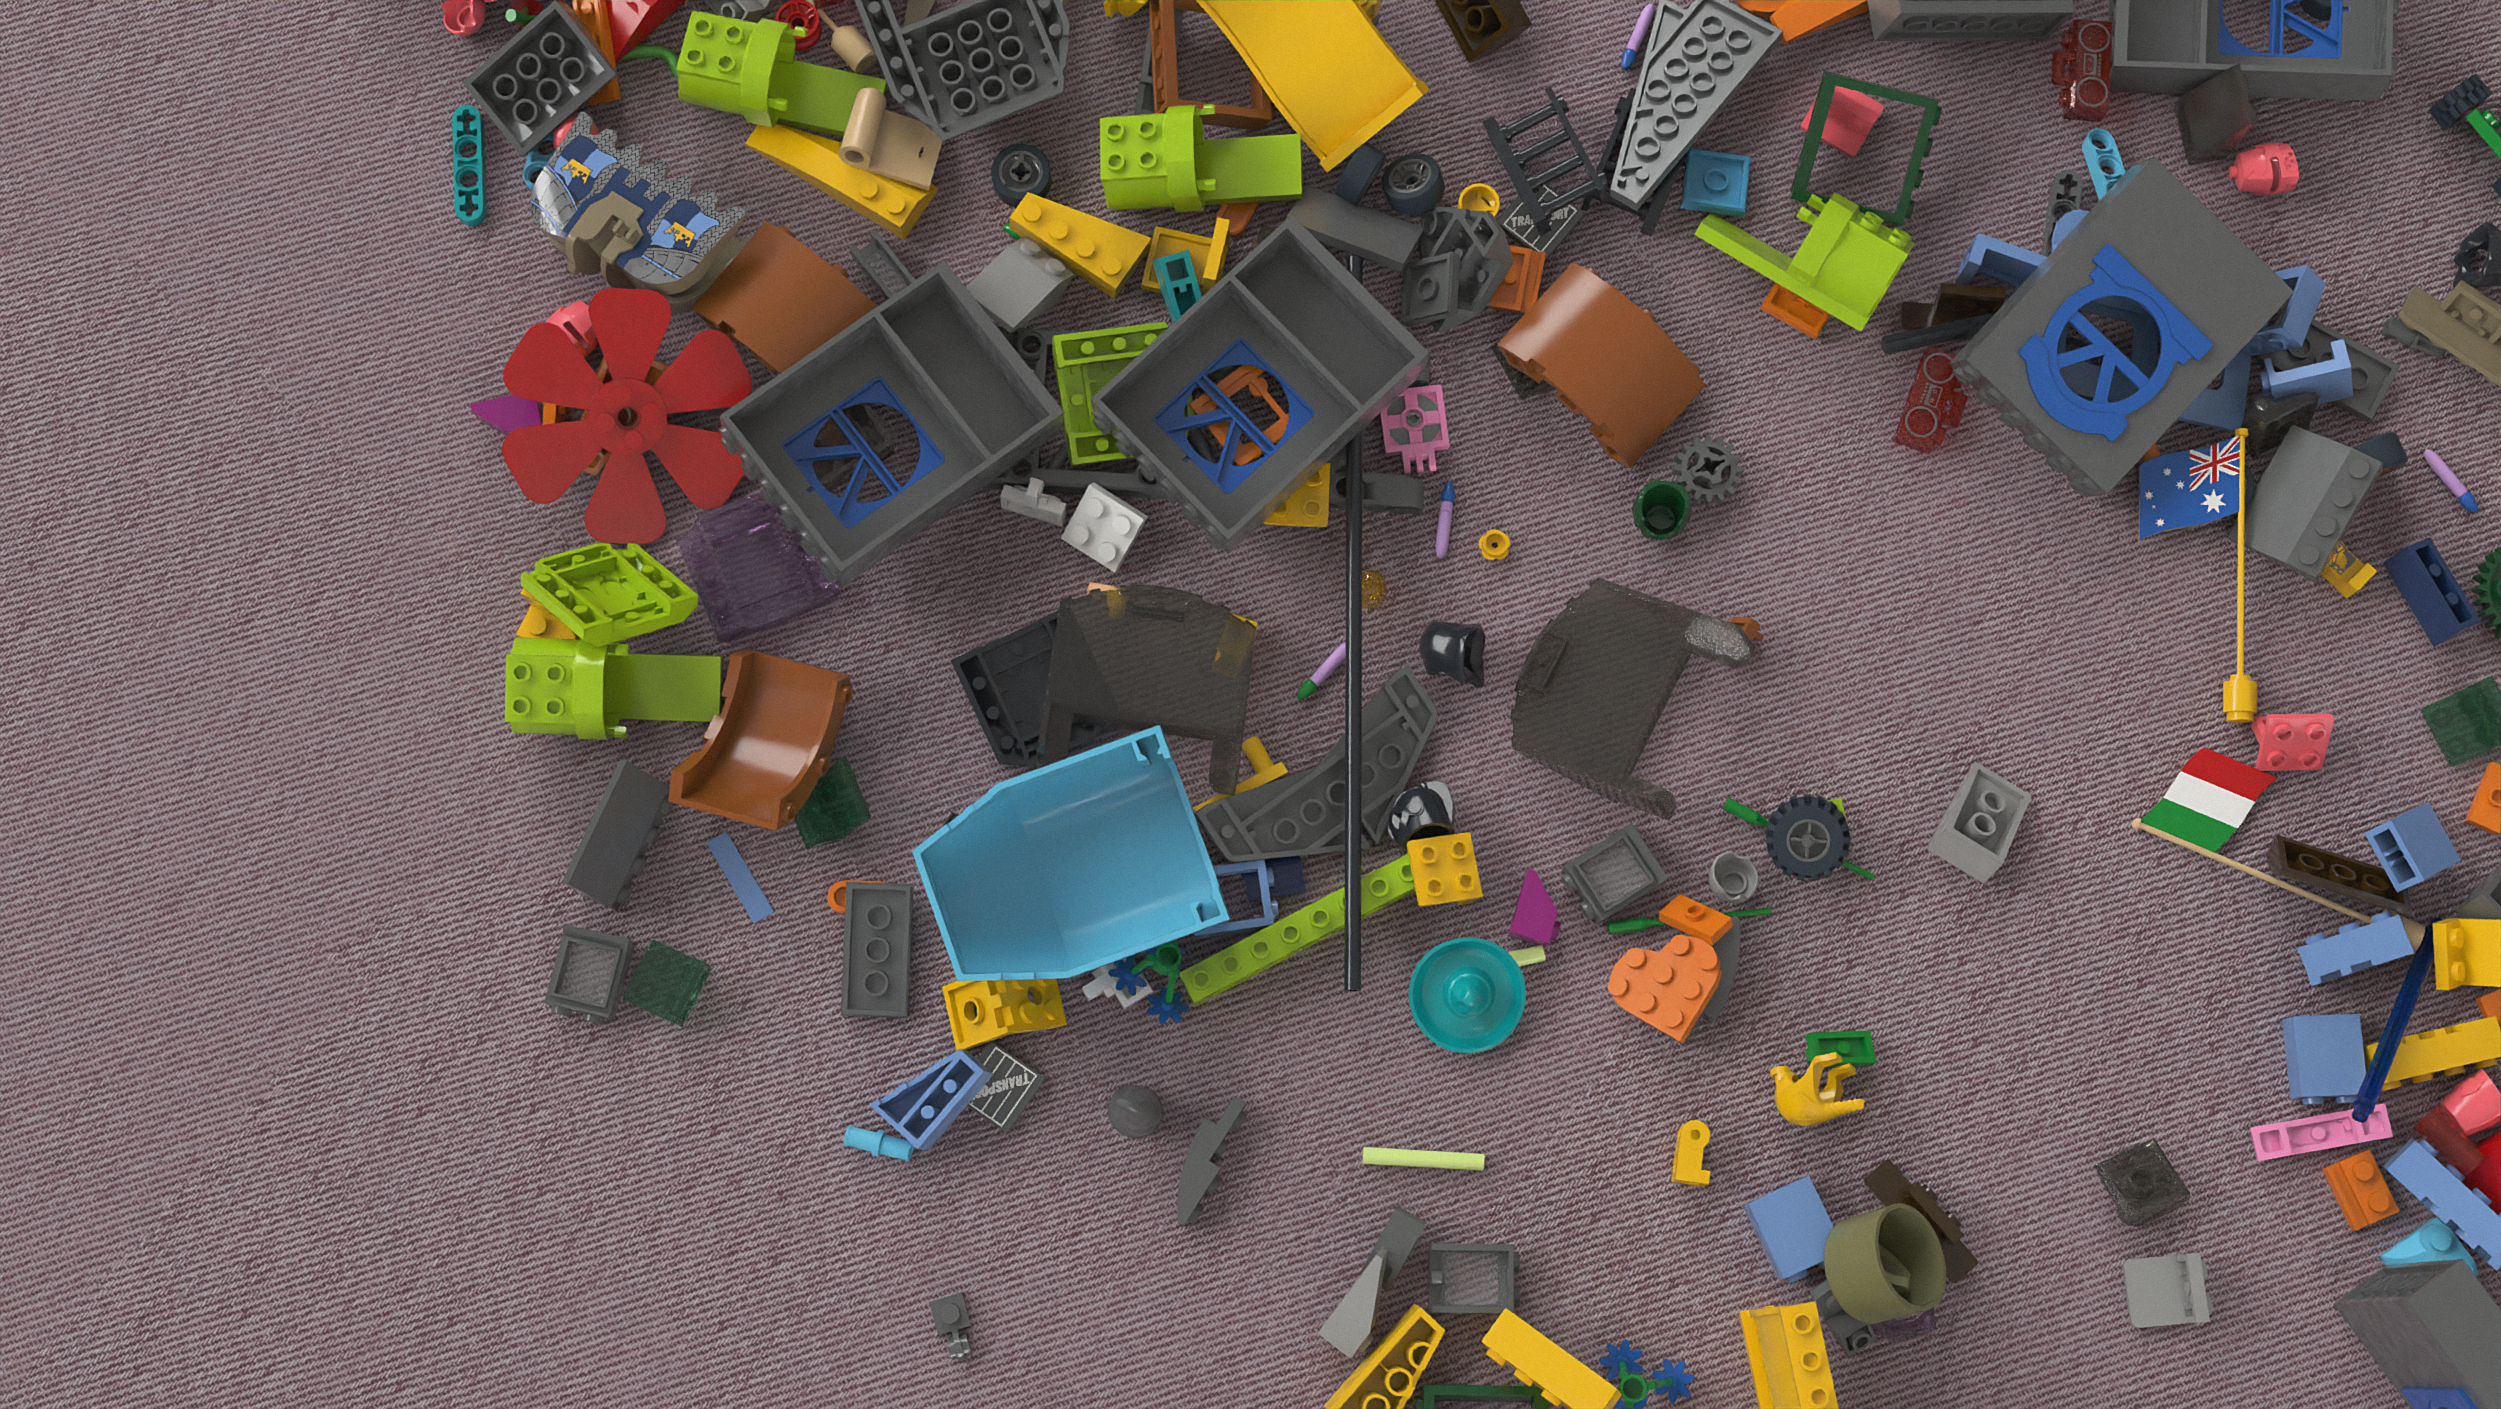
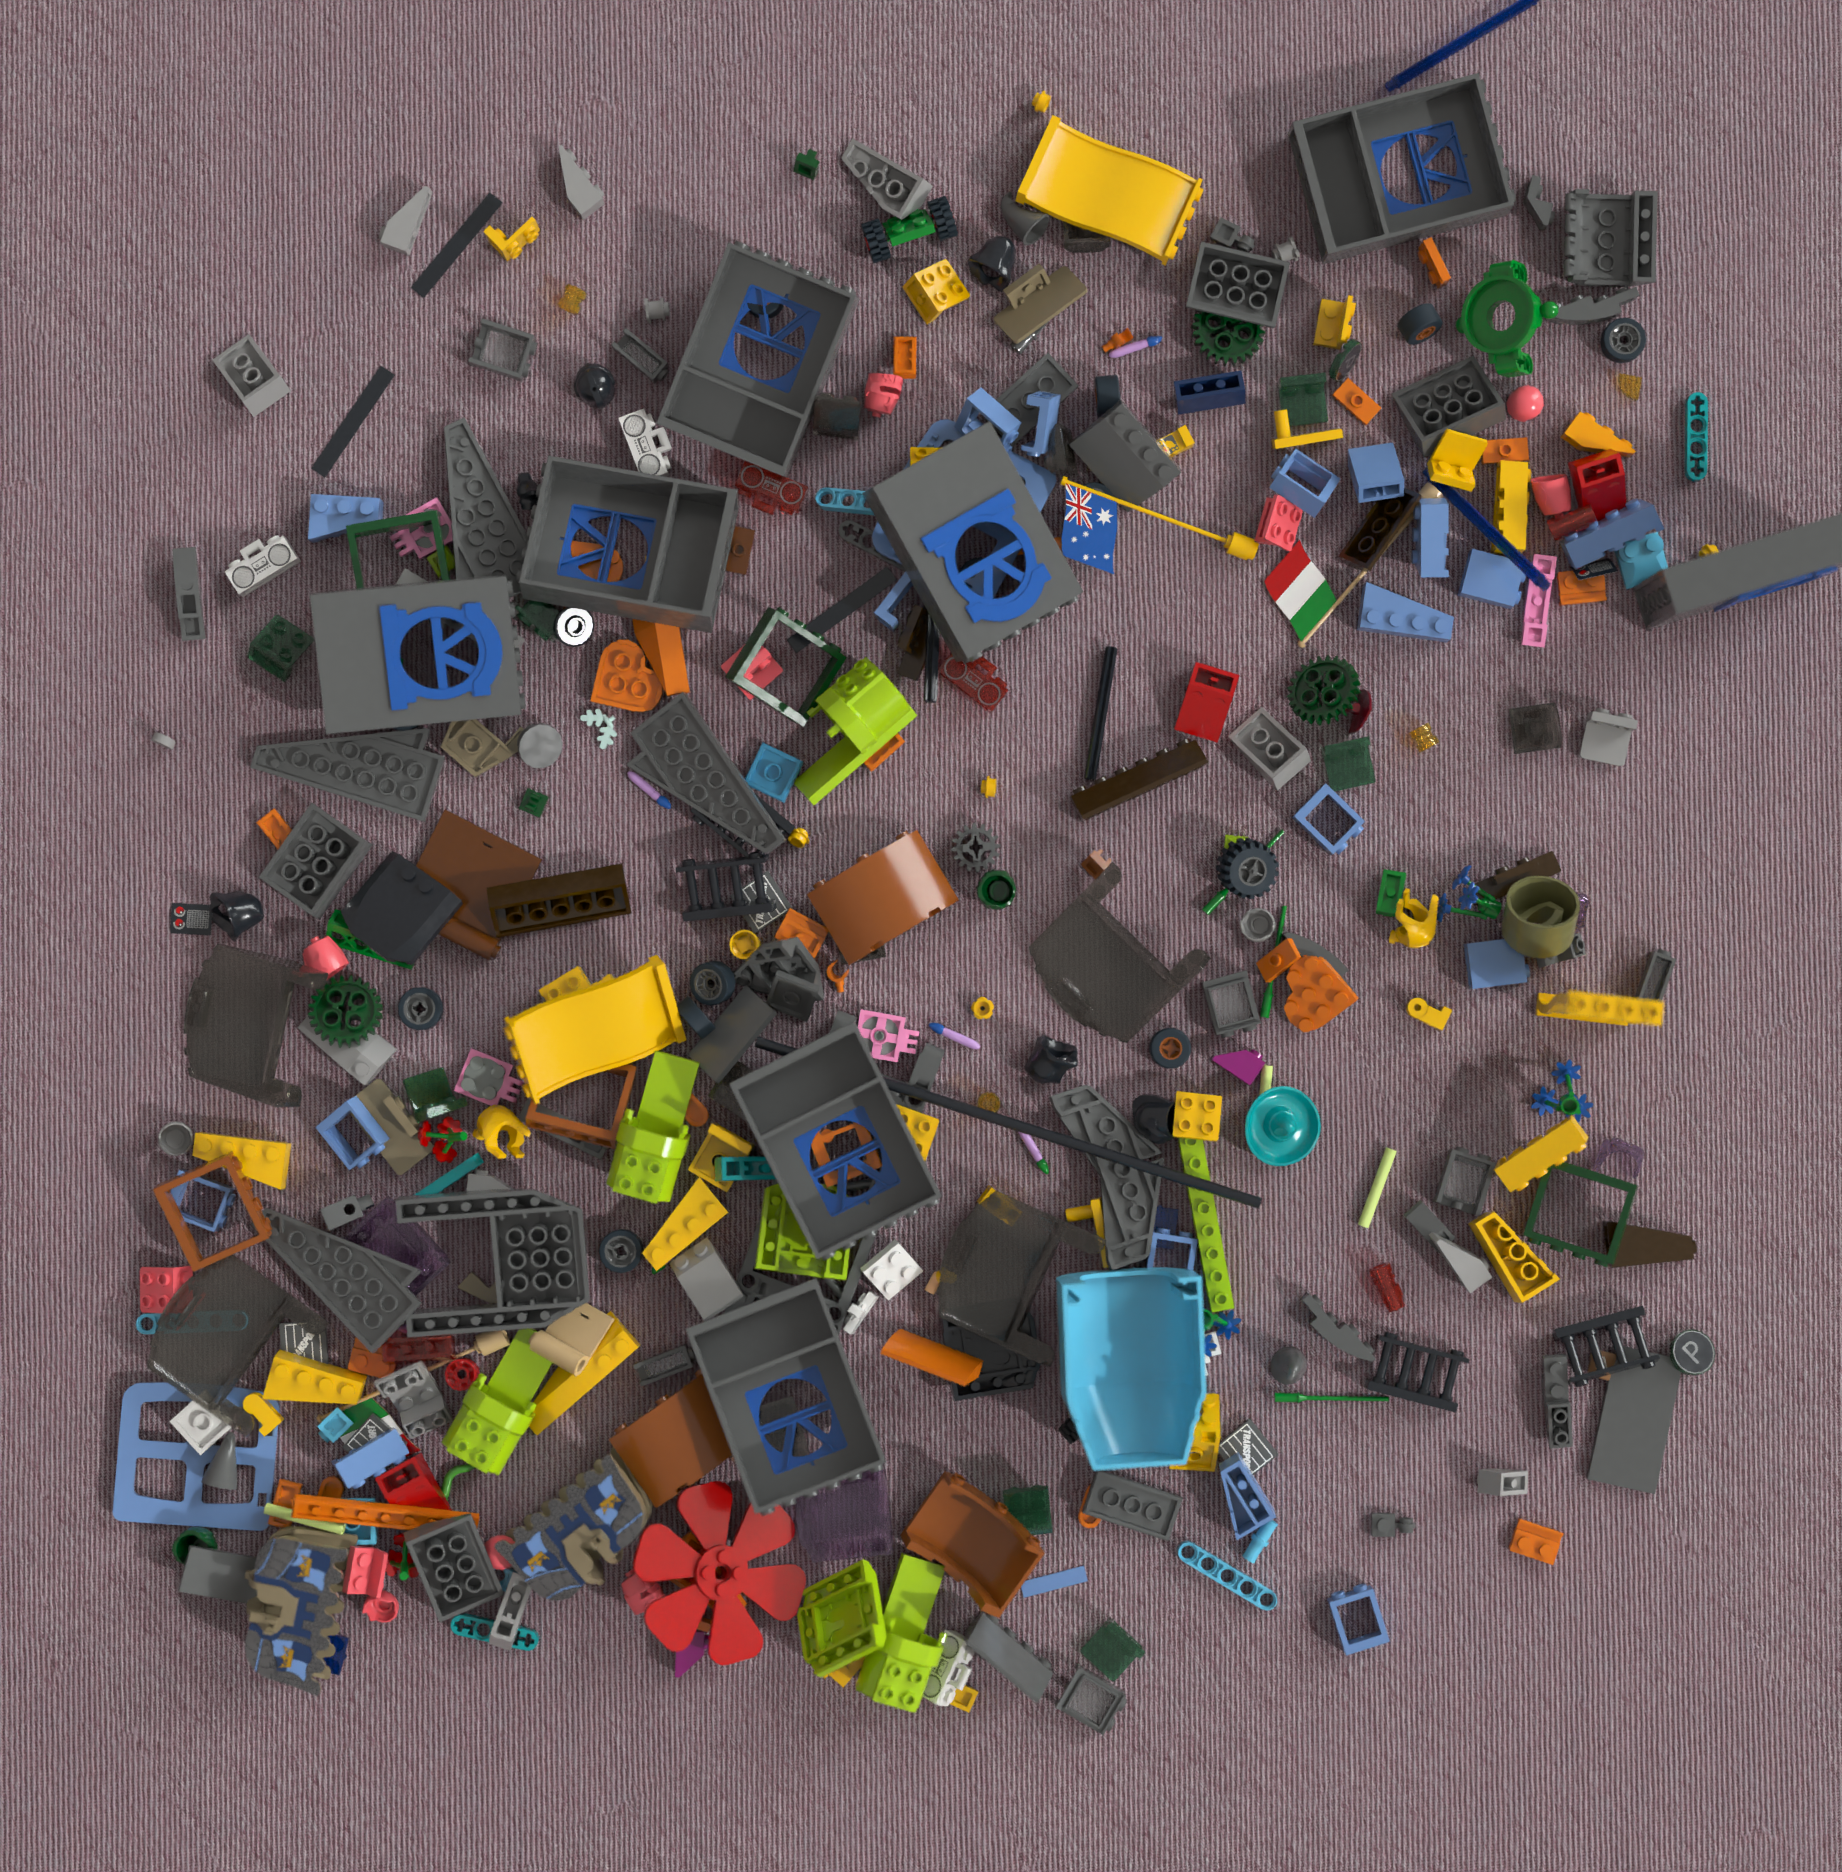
camera: 70 degrees left, 10 degrees up
none -> light grey slope [489,1572,532,1651]
none -> reddish brown plate [725,526,755,576]
none -> black sticker [787,567,897,653]
none -> yellow plate [788,828,810,848]
none -> orange piece [827,959,849,993]
none -> orange slope [880,1329,984,1386]
none -> orange plate [893,336,917,379]
none -> yellow bracket [902,259,970,324]
none -> white piece [923,1630,975,1706]
none -> yellow plate [950,1684,979,1713]
none -> yellow plate [981,776,997,798]
none -> dark brown slope [1070,738,1209,822]
none -> black axle [1084,646,1117,781]
none -> orange piece [1102,328,1134,352]
none -> black wheel [1149,1028,1191,1069]
none -> red slope [1174,662,1240,743]
none -> medium azure beam [1177,1541,1277,1611]
none -> medium blue window [1269,448,1340,518]
none -> yellow piece [1271,409,1343,449]
none -> green piece [1274,1392,1389,1404]
none -> dark green gear [1287,655,1361,726]
none -> medium blue window [1292,783,1365,855]
none -> clear green bracket [1321,736,1376,792]
none -> medium blue window [1327,1584,1390,1656]
none -> dark red shield [1345,689,1372,734]
none -> medium blue wedge [1357,582,1454,643]
none -> black fence [1364,1332,1470,1413]
none -> clear red axle [1368,1262,1405,1312]
none -> clear yellow wheel [1409,722,1439,753]
none -> plant [1437,865,1502,922]
none -> black sticker [1570,558,1618,580]

